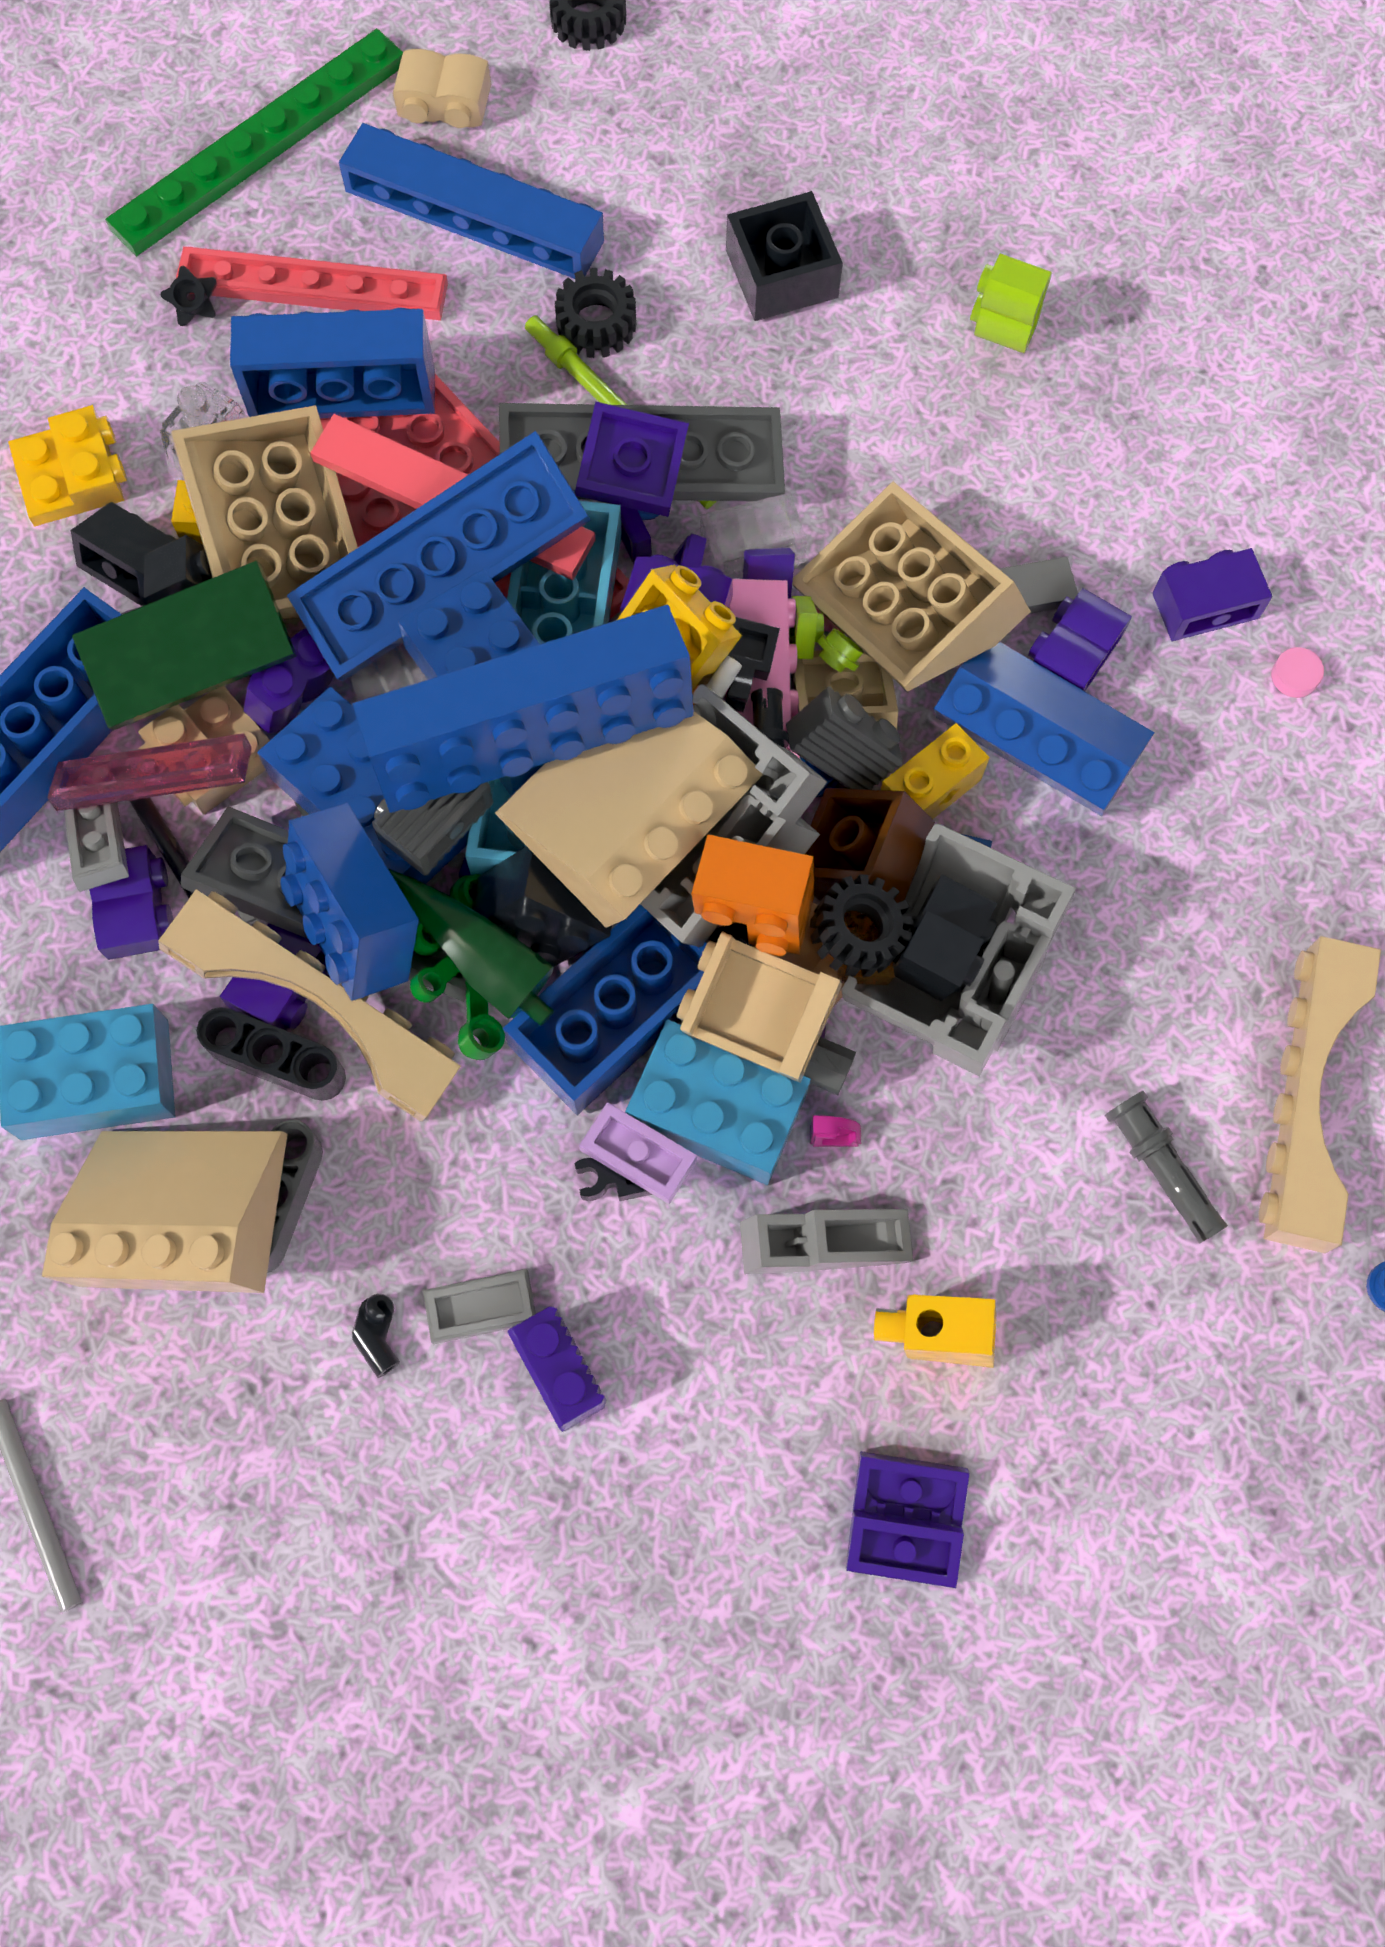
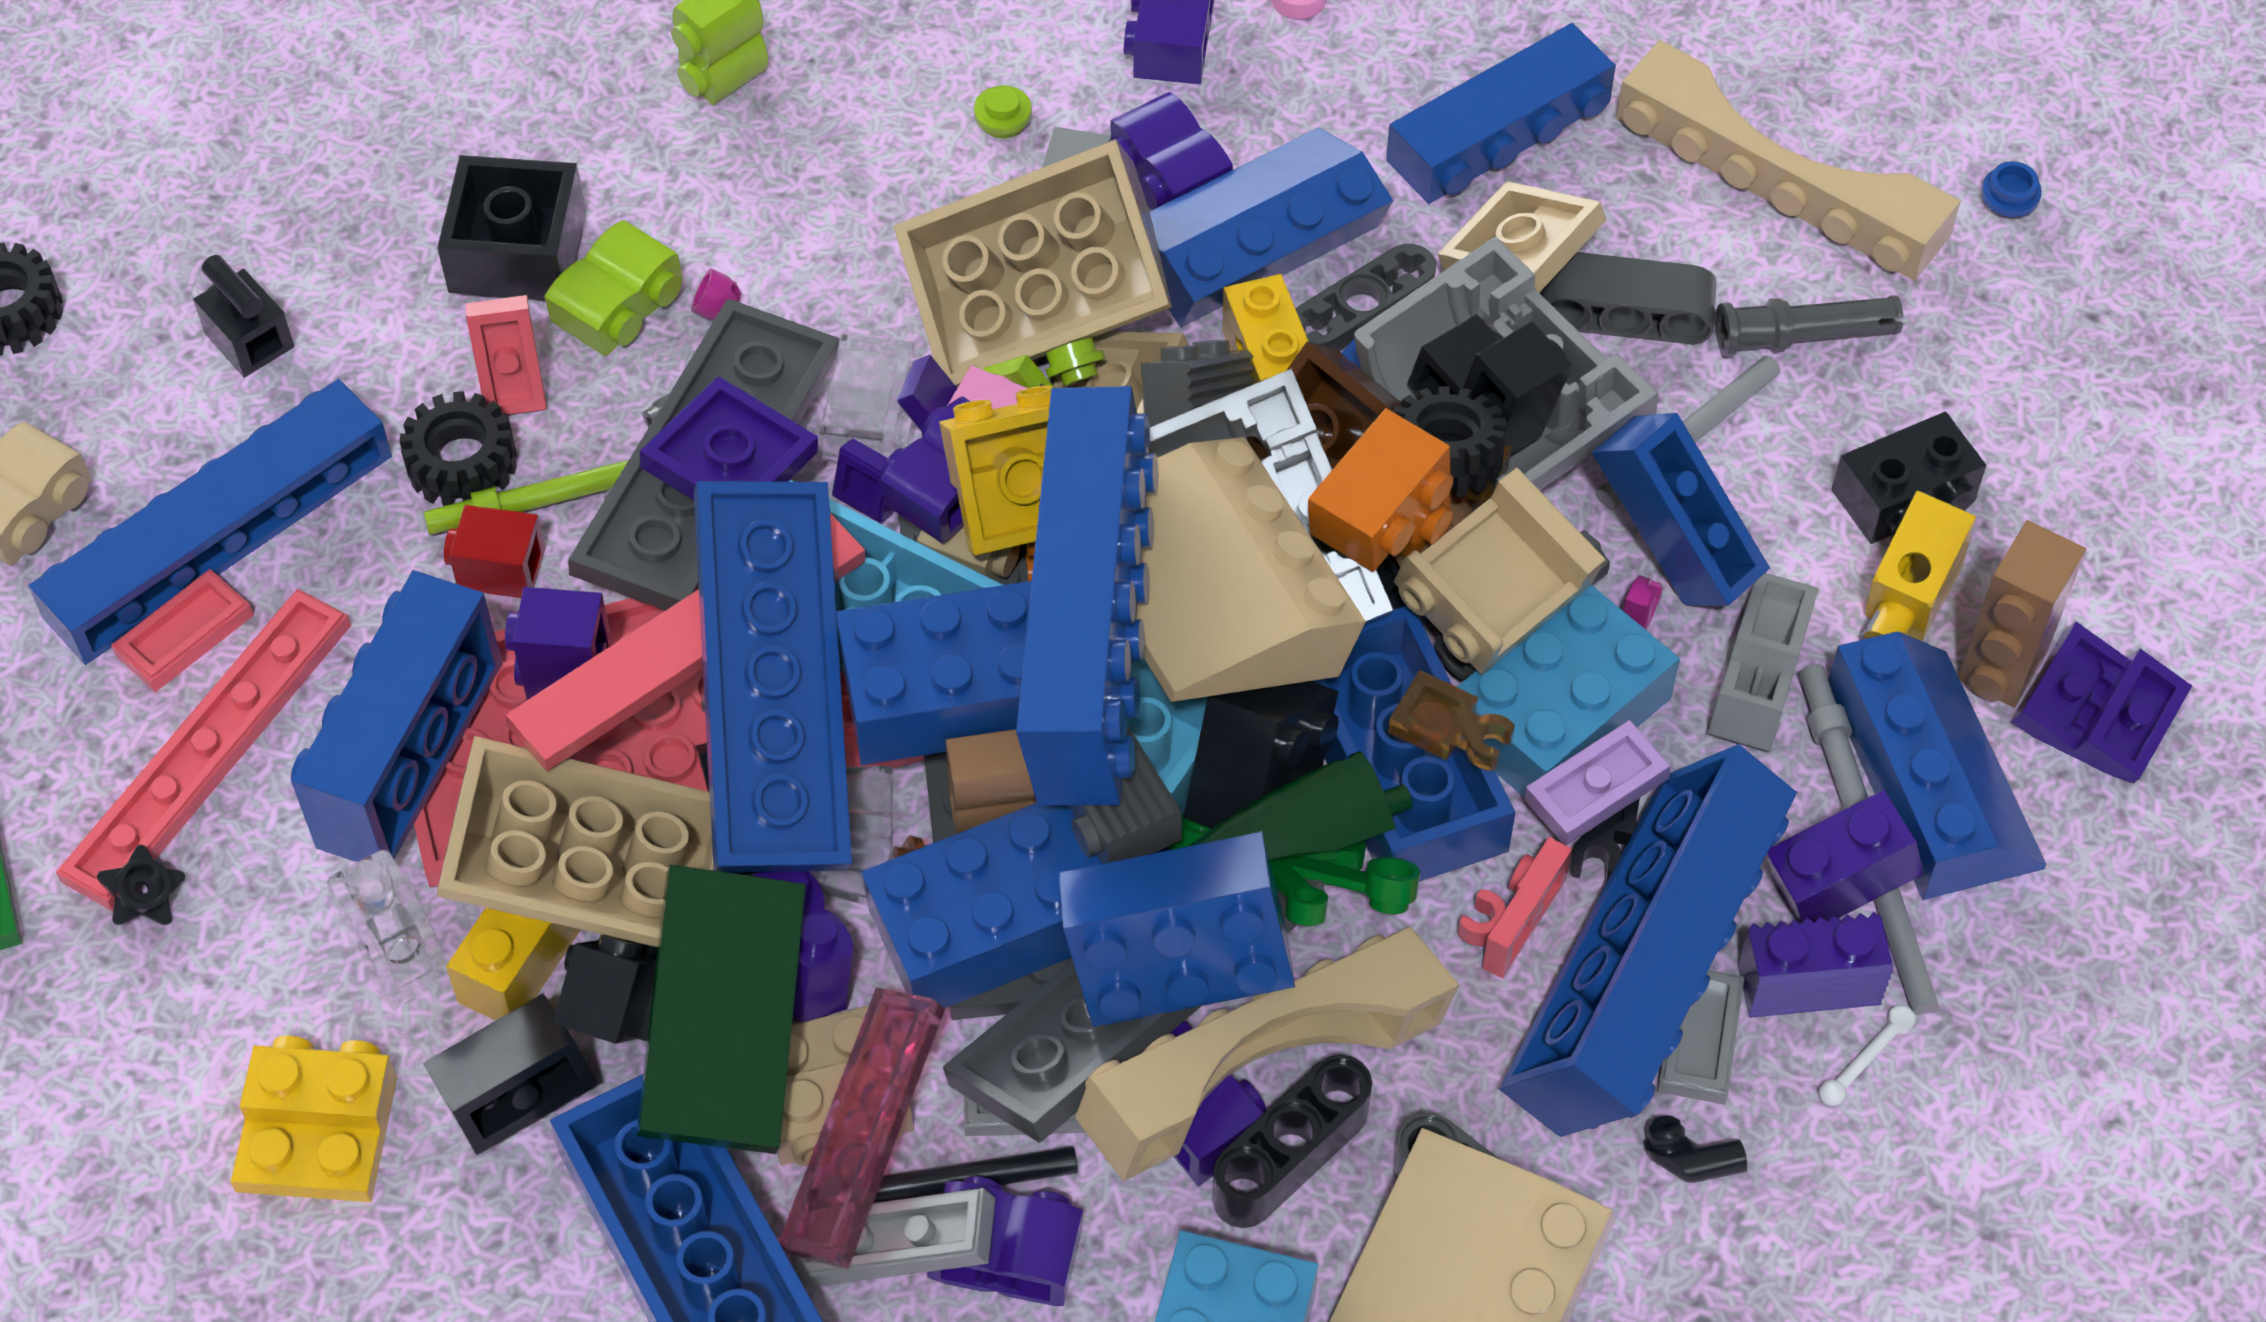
camera: 65 degrees left, 15 degrees down
none -> coral tile [111,569,254,693]
none -> black brick [193,255,295,378]
none -> red brick [444,505,546,598]
none -> coral plate [465,295,547,415]
none -> dark purple brick [505,587,613,700]
none -> lime brick [544,220,683,356]
none -> dark pink hinge [691,268,741,320]
none -> lime plate [974,85,1032,139]
none -> dark grey beam [1295,244,1436,352]
none -> blue brick [1386,22,1616,205]
none -> clear orange plate [1388,670,1515,771]
none -> tan plate [1438,181,1606,293]
none -> coral plate [1458,837,1572,979]
none -> blue brick [1499,744,1797,1137]
none -> dark grey beam [1541,252,1717,345]
none -> blue brick [1591,413,1770,606]
none -> light grey bar [1596,355,1780,510]
none -> dark purple brick [1766,790,1924,924]
none -> light grey bar [1799,664,1939,1015]
none -> white hinge [1819,1005,1916,1106]
none -> blue slope [1828,631,2047,900]
none -> black brick [1831,411,1987,544]
none -> medium nougat brick [1958,520,2087,708]

